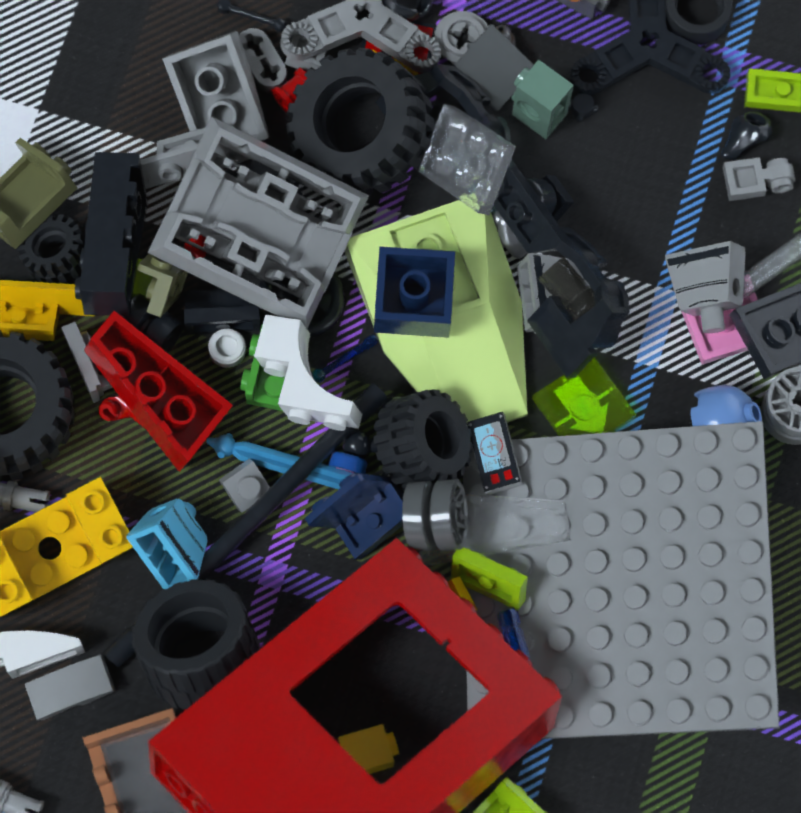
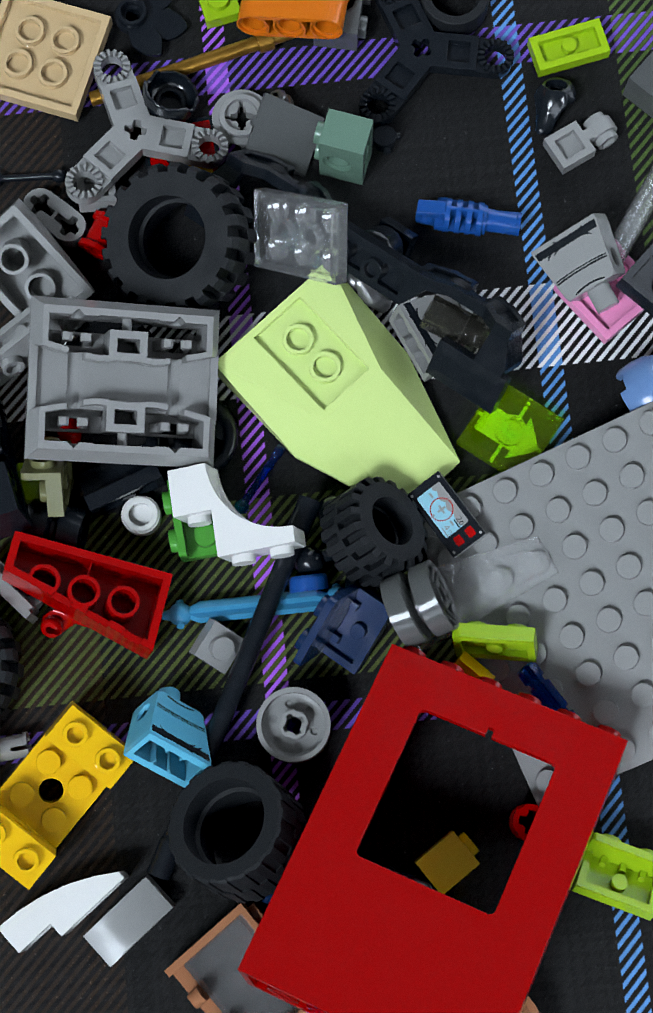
camera: 15 degrees left, 5 degrees up
dark blue brick [374,246,455,338] -> none
none -> light grey wheel [256,687,331,764]
none -> blue hinge [415,197,522,237]

